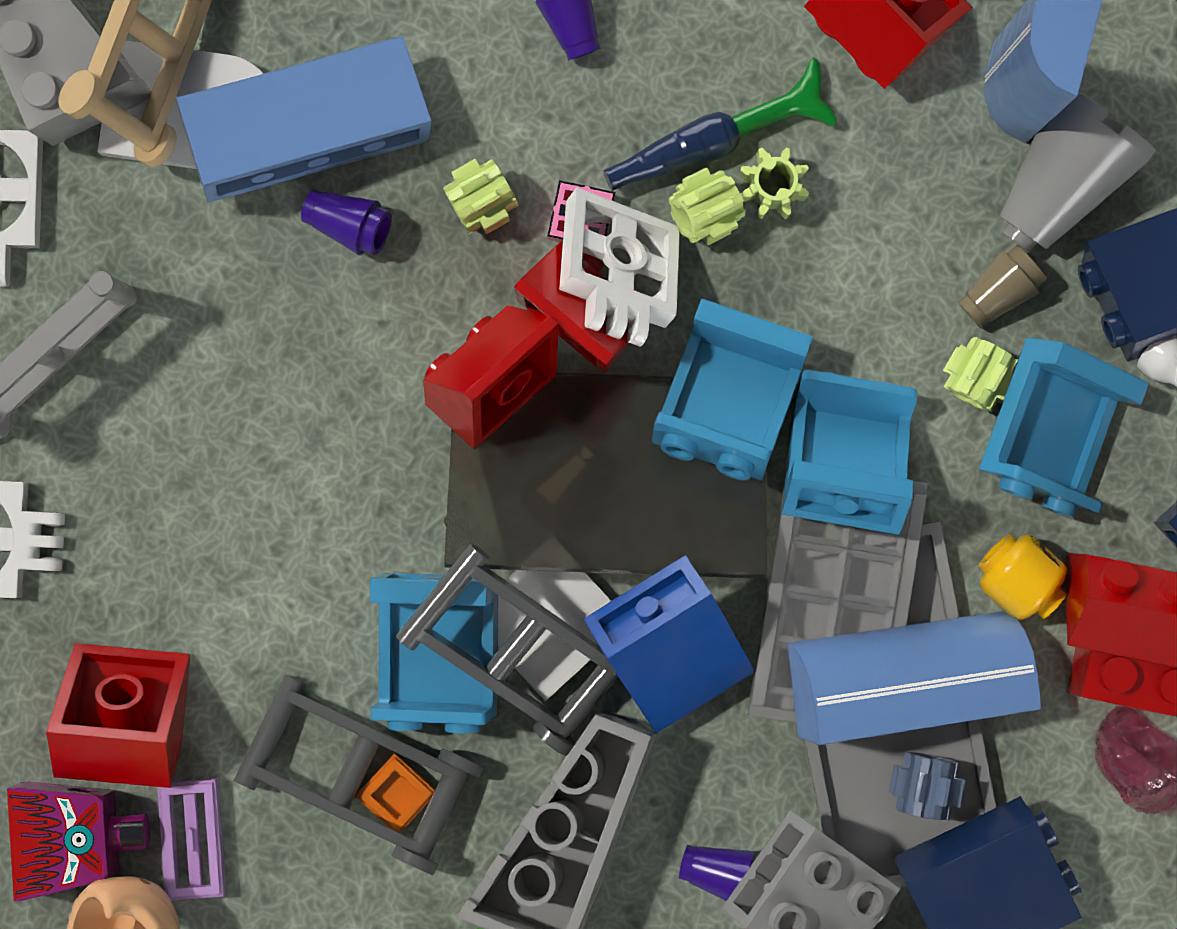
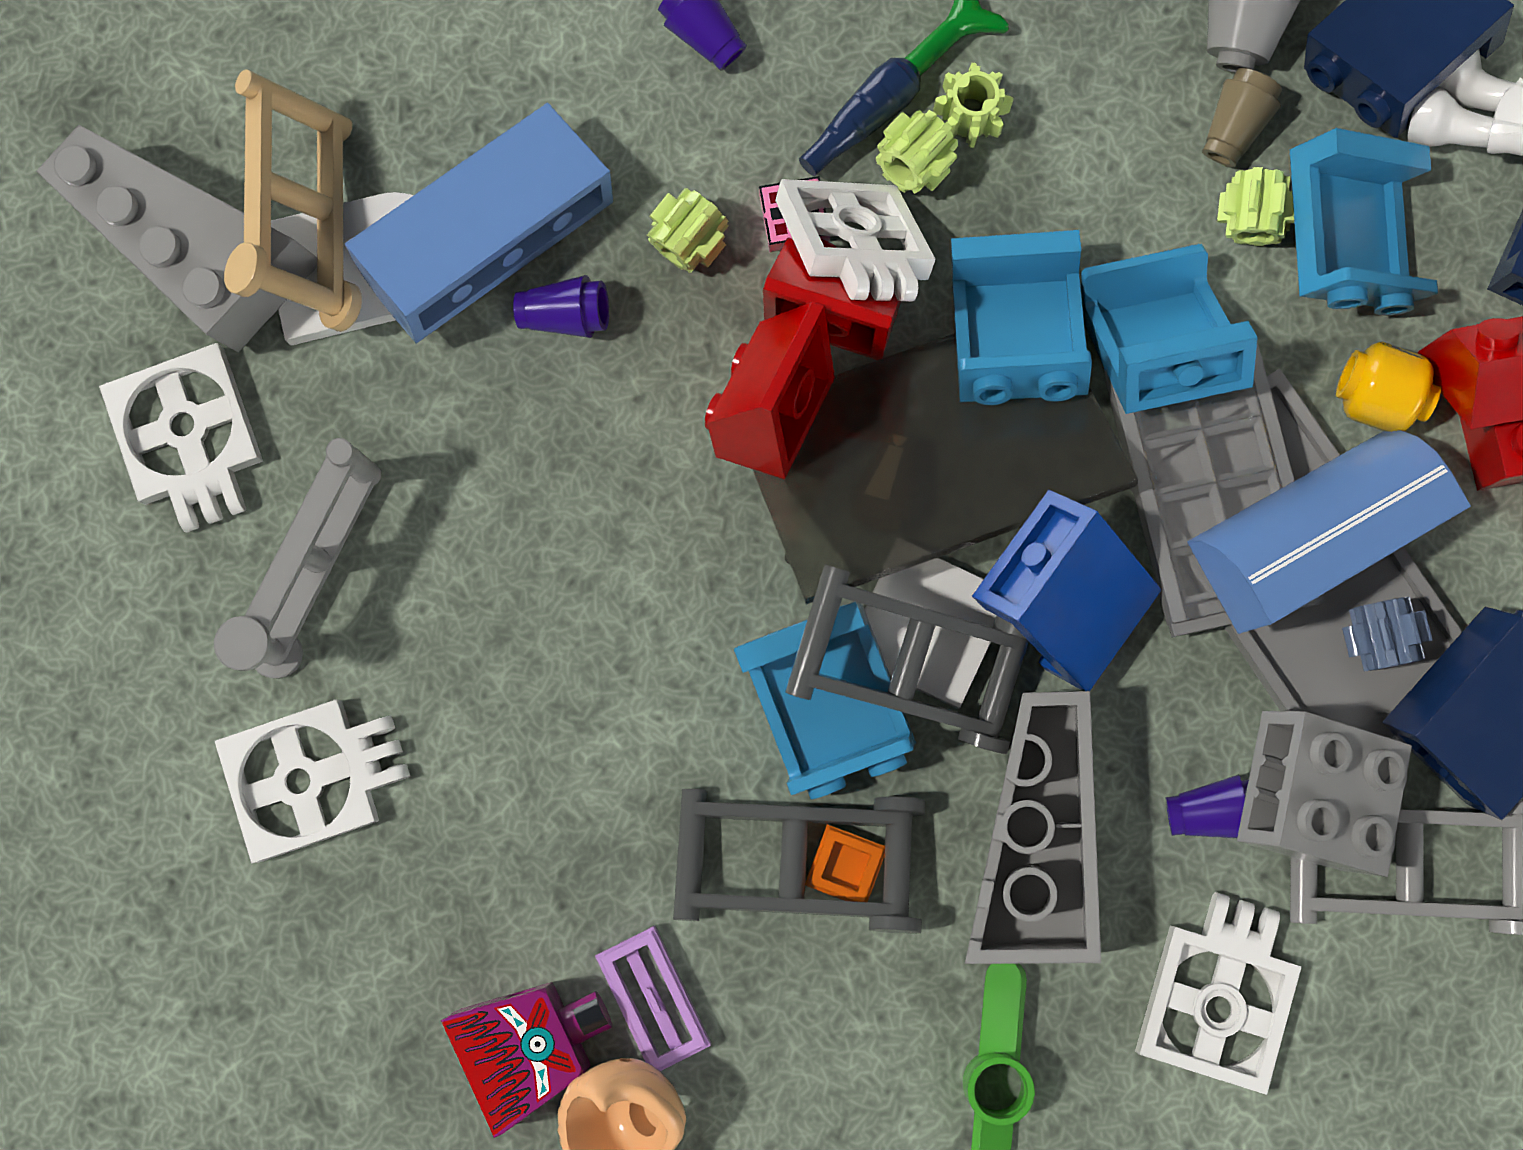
camera: 15 degrees left, 5 degrees down
red slope [46,643,190,788] -> none

